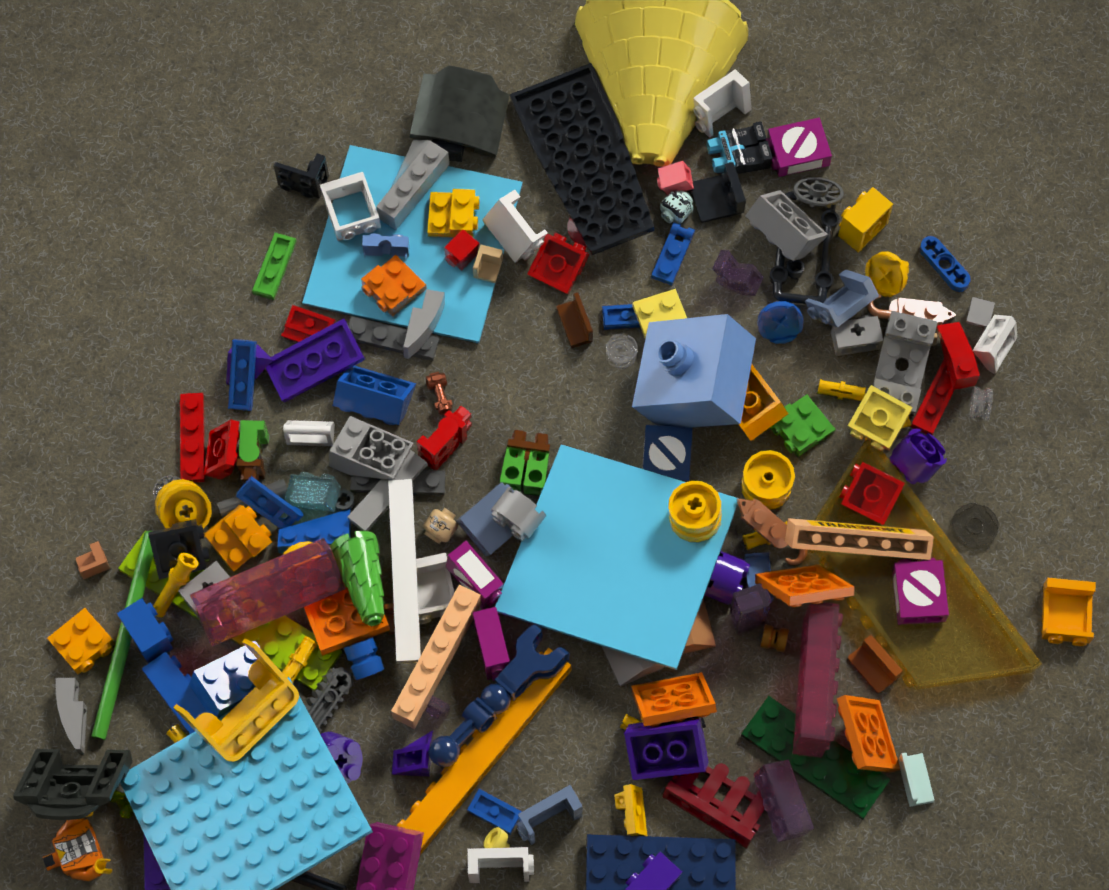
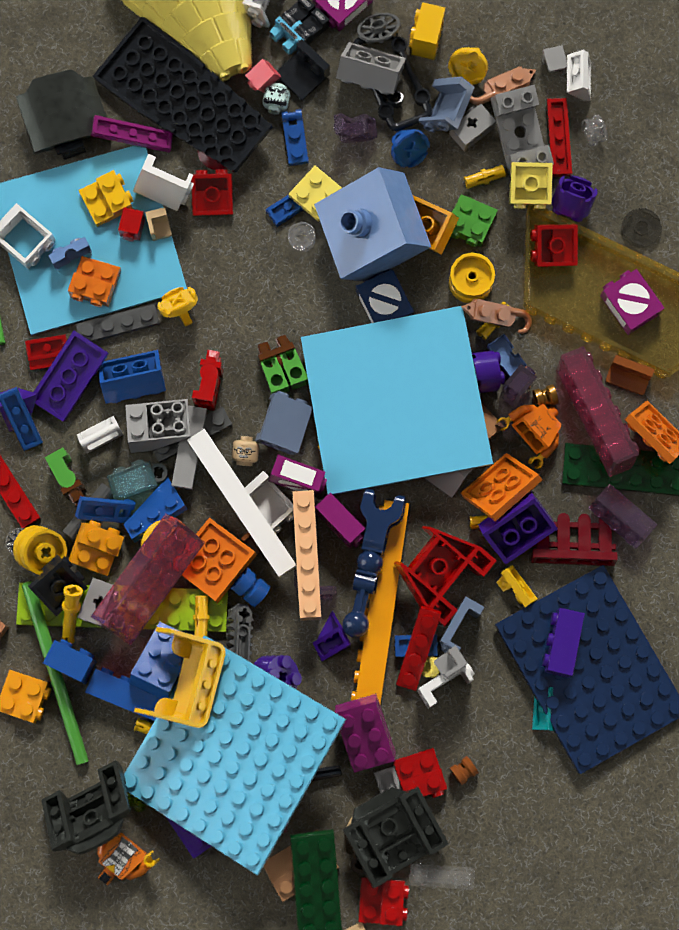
camera: 30 degrees left, 10 degrees up
light grey slope [56,678,87,755] -> none
red plate [204,419,240,480] -> none
bright green cone [330,531,384,626] -> none
light grey wedge [376,140,449,230] -> none
light grey slope [403,289,445,359] -> none
copper bar [425,372,453,415] -> none
light grey brick [491,487,546,542] -> none
reddish brown panel [556,292,593,349] -> none
yellow wheel [668,481,722,542] -> none
orange plate [755,565,854,607] -> none
light nougat brick [785,518,934,560] -> none
blue beam [920,236,970,292] -> none
red slope [936,322,980,390] -> none
none -> magenta tile [91,115,173,153]
none -> yellow tile [157,287,198,327]
none -> red wedge [394,526,497,626]
none -> red plate [396,606,441,691]
none -> light grey panel [434,646,468,679]
none -> orange torso [495,404,561,469]

